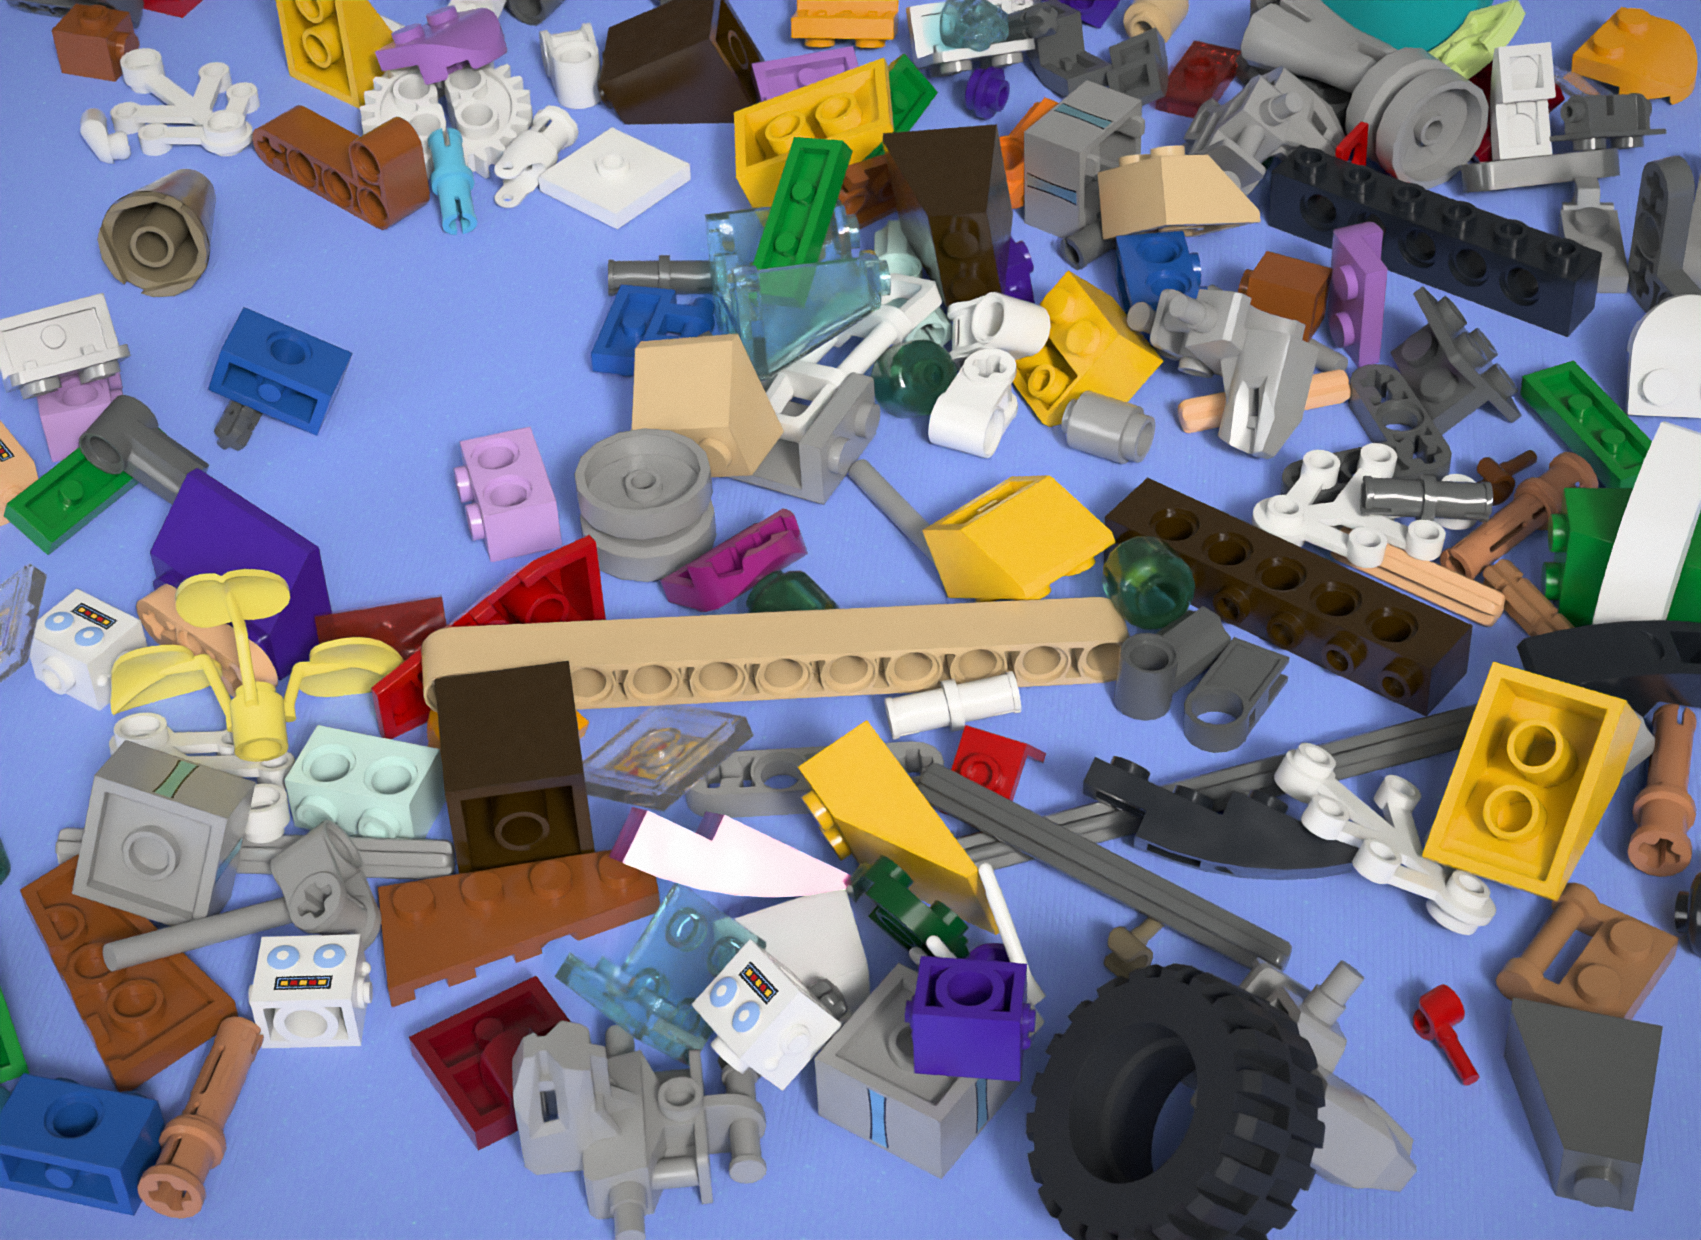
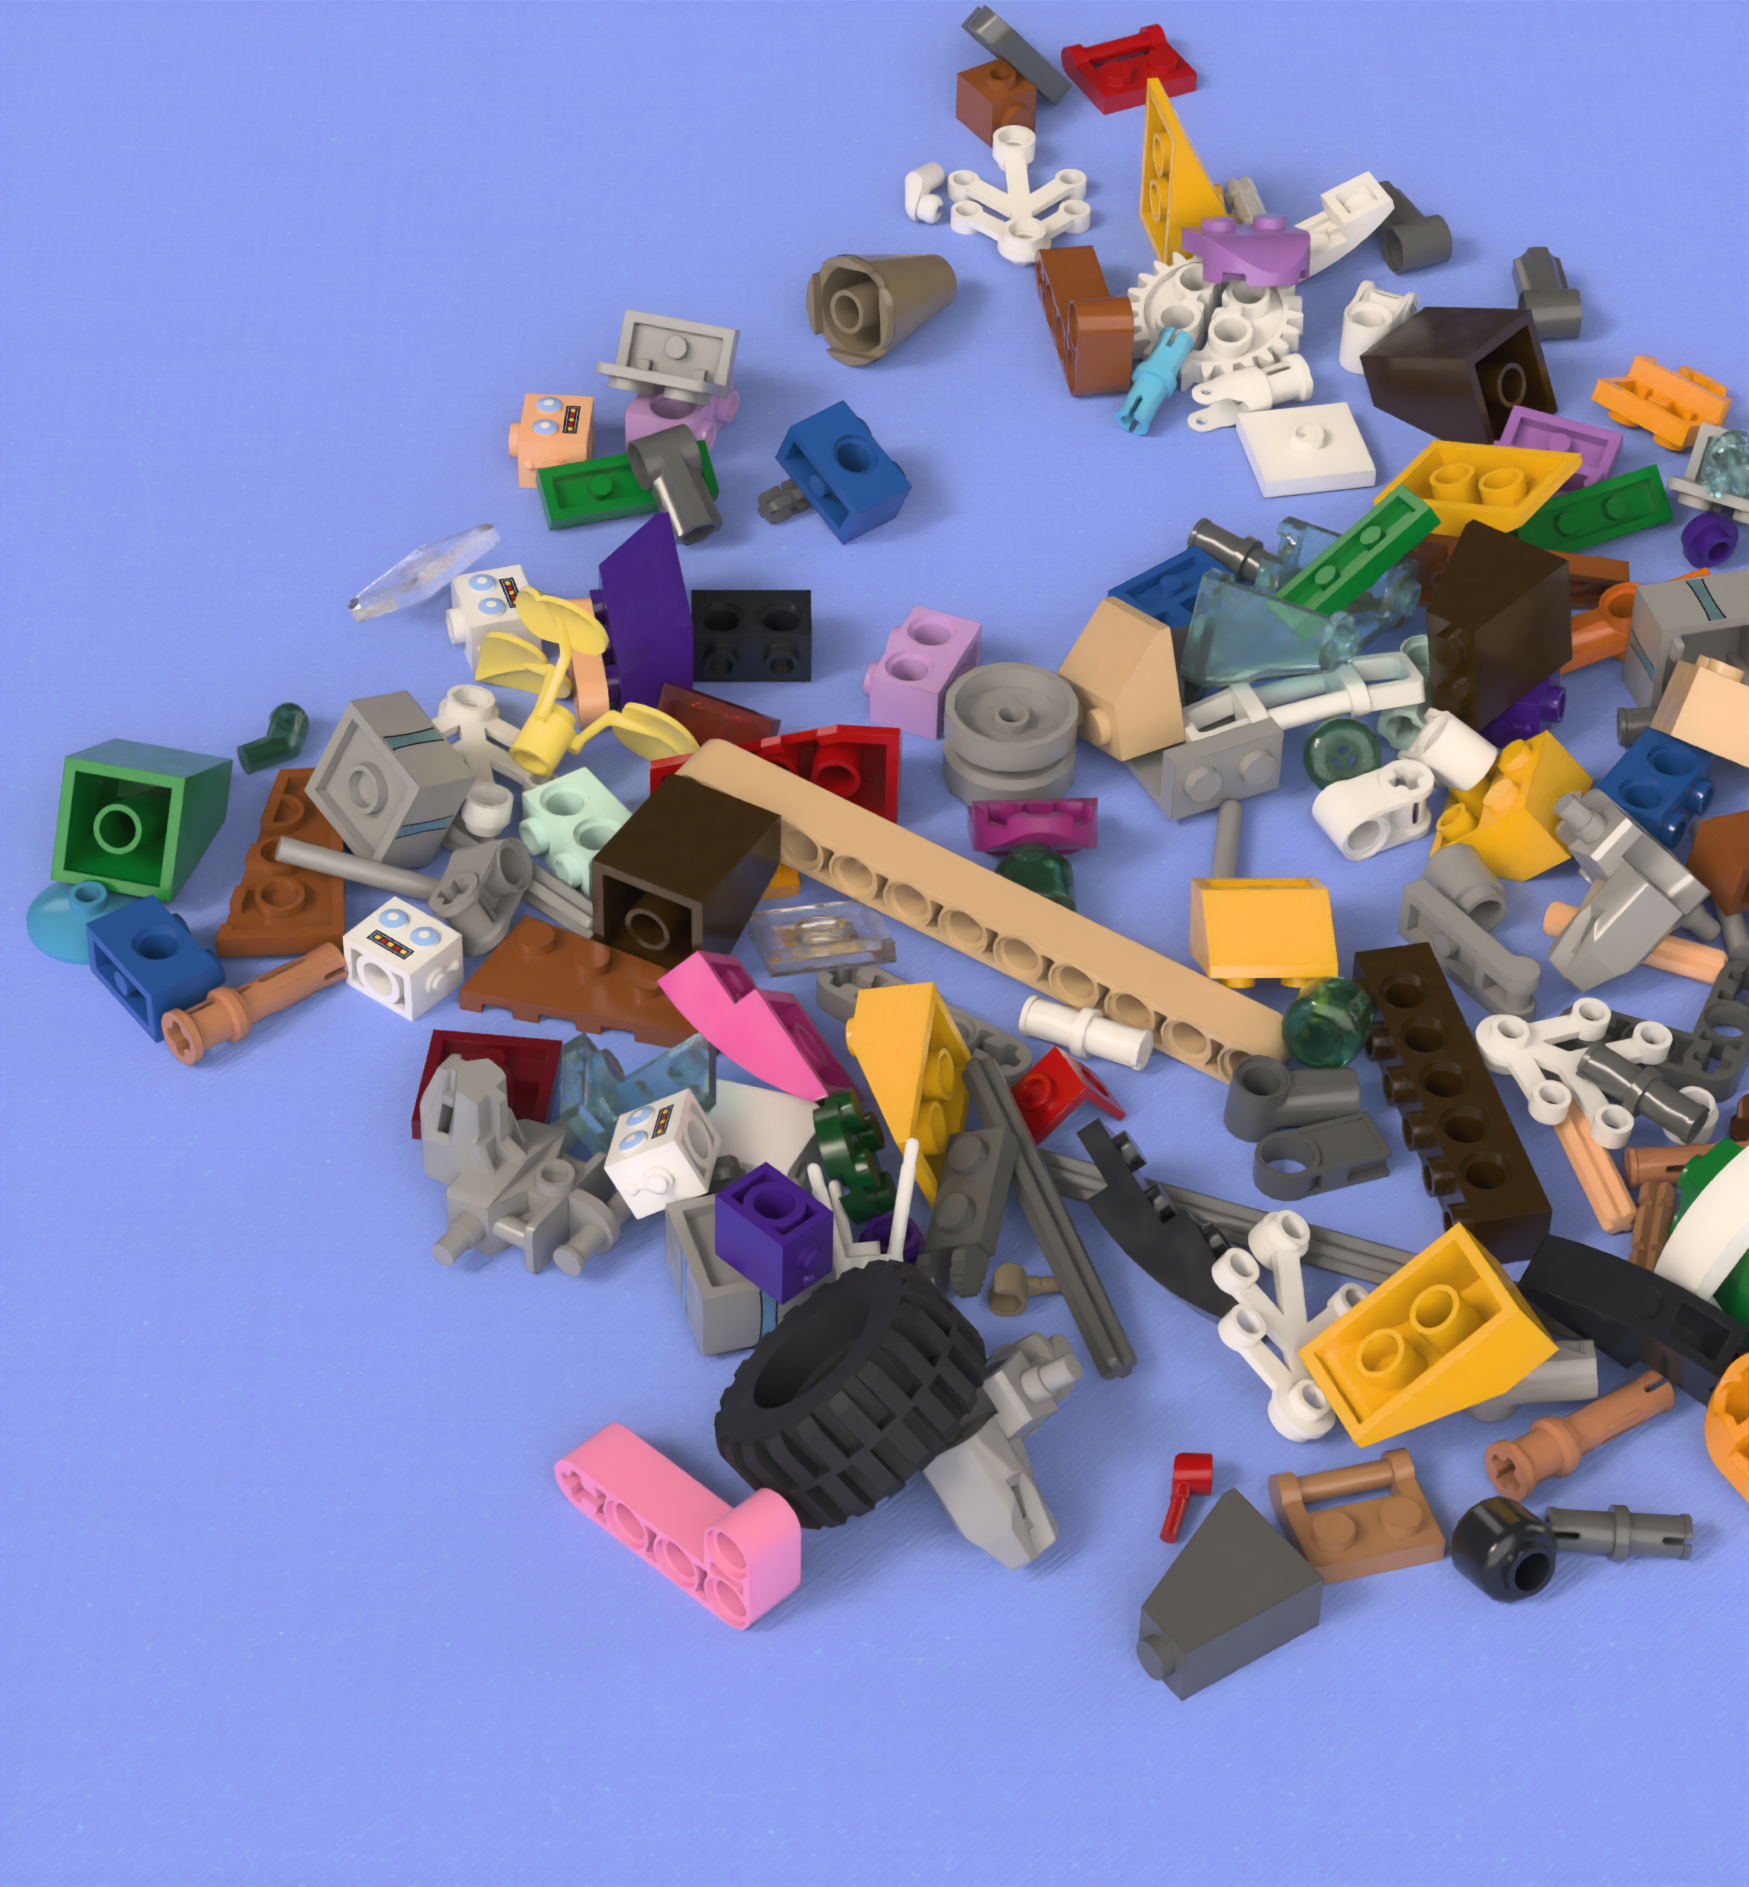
camera: 35 degrees right, 0 degrees up
none -> black brick [691,590,812,682]
none -> dark grey hinge [916,1126,1019,1298]
none -> light grey plate [1398,877,1541,1023]

